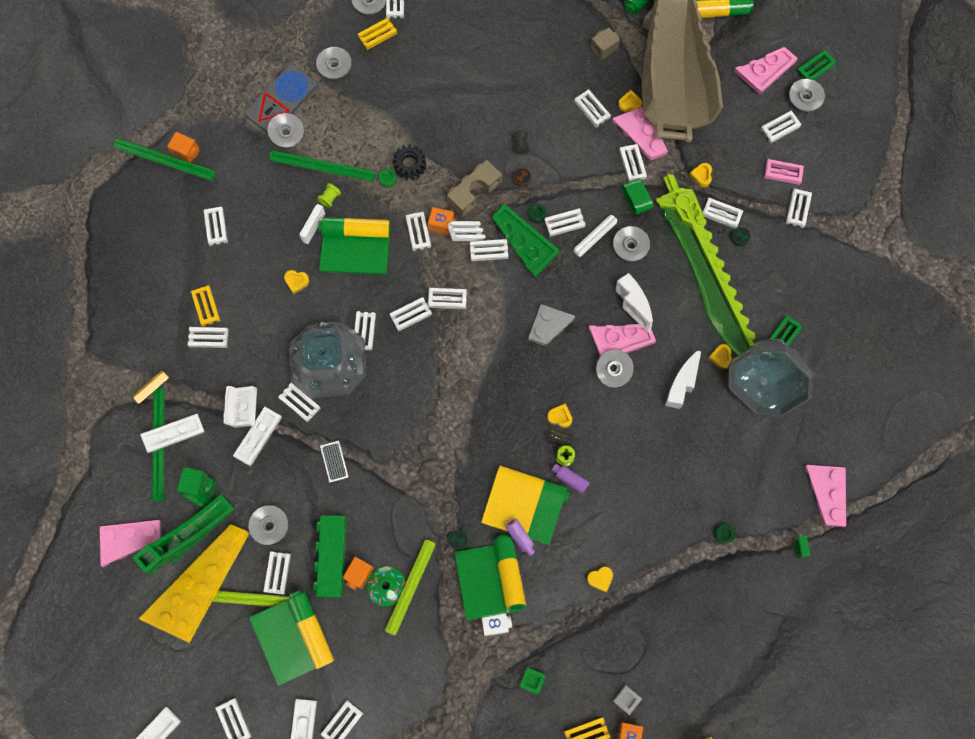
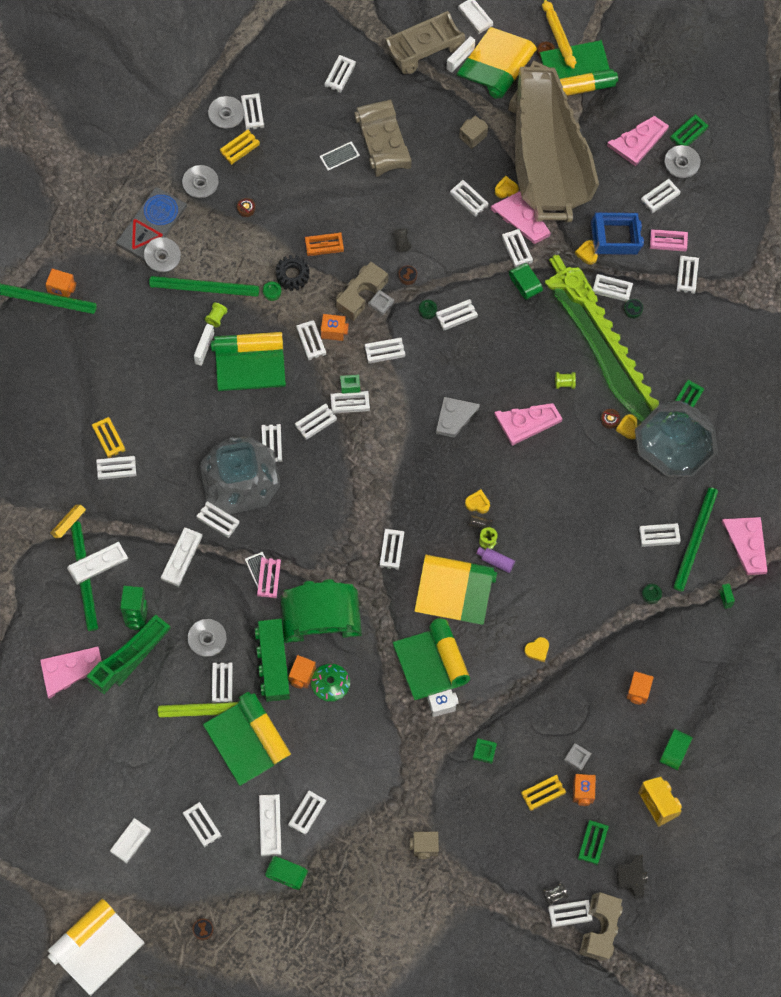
camera: 10 degrees left, 5 degrees down
yellow wing [139,524,249,643] -> none
white tile [204,207,228,246] -> none
white bracket [224,386,257,428] -> none
yellow tile [284,270,309,294] -> none
lime axle [385,540,436,635] -> none
white tile [447,221,485,241] -> none
tile [448,530,468,551] -> none
green wing [492,204,560,279] -> none
medium lavender cylinder [505,518,535,556] -> none
white axle [574,215,617,257] -> none
light grey dish [596,349,634,388] -> none
light grey dish [613,226,650,261] -> none
white slope [616,273,653,333] -> none
white slope [665,351,701,409] -> none
none -> tile [237,198,256,217]
none -> bright pink tile [257,557,281,598]
none -> green cylinder [281,579,362,643]
none -> orange tile [305,233,344,256]
none -> sticker [320,141,360,170]
none -> green tile [340,375,361,394]
none -> dark tan piece [354,100,411,177]
none -> light grey tile [368,290,394,316]
none -> white tile [380,529,404,570]
none -> lime bush [555,372,576,389]
none -> blue window [591,213,644,254]
none -> tile [601,409,620,429]
none -> orange brick [627,672,654,705]
none -> white tile [639,523,680,547]
none -> green beam [660,729,693,771]
none -> green axle [674,487,718,592]

